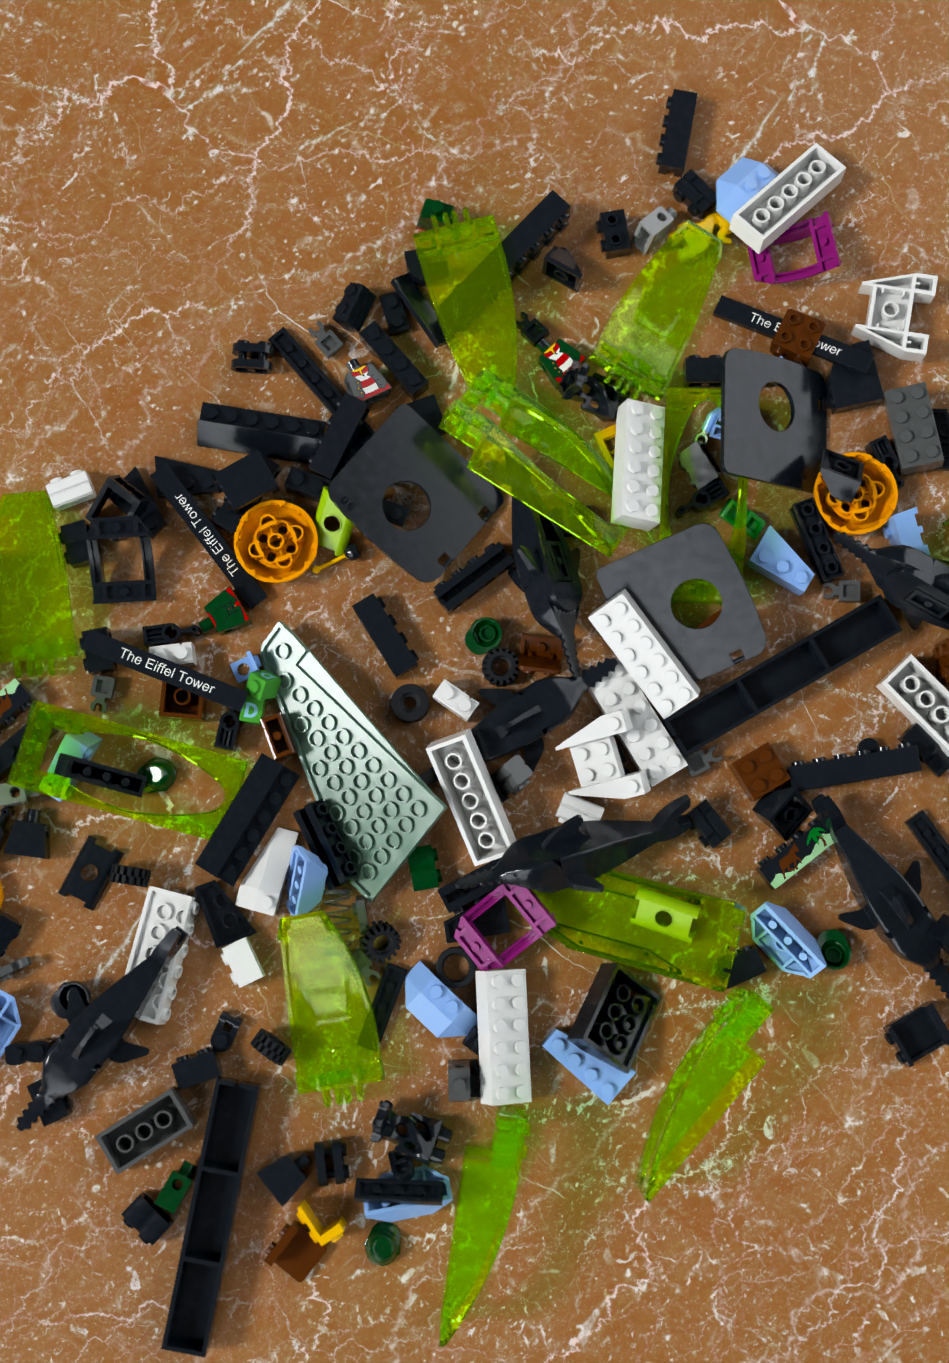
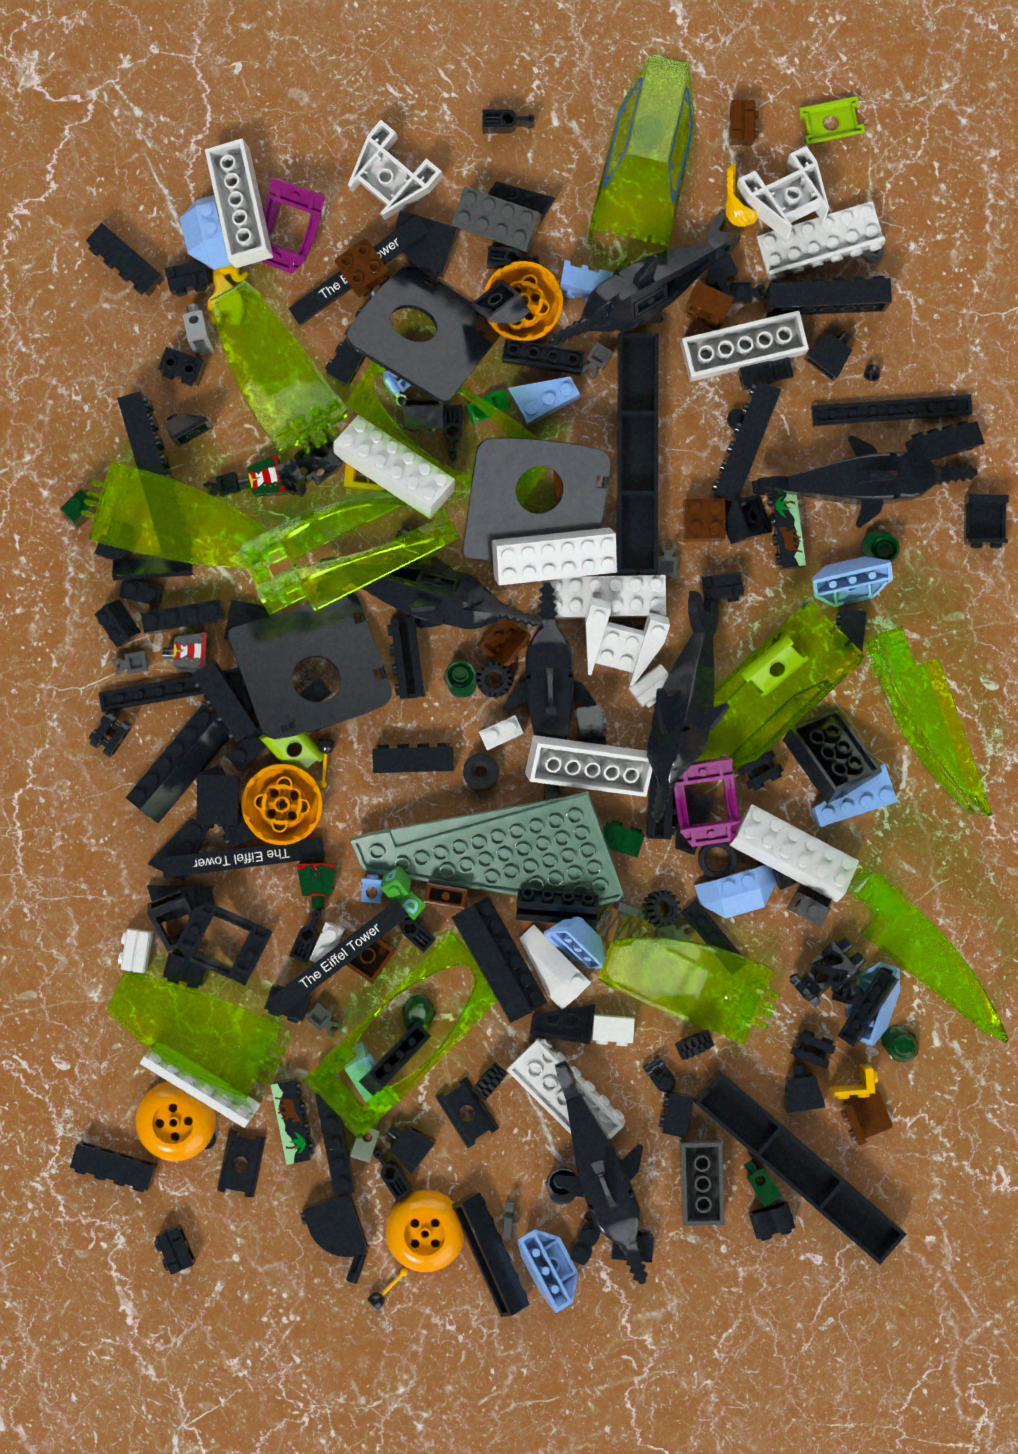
camera: 50 degrees left, 5 degrees up
none -> black brick [737,749,784,791]

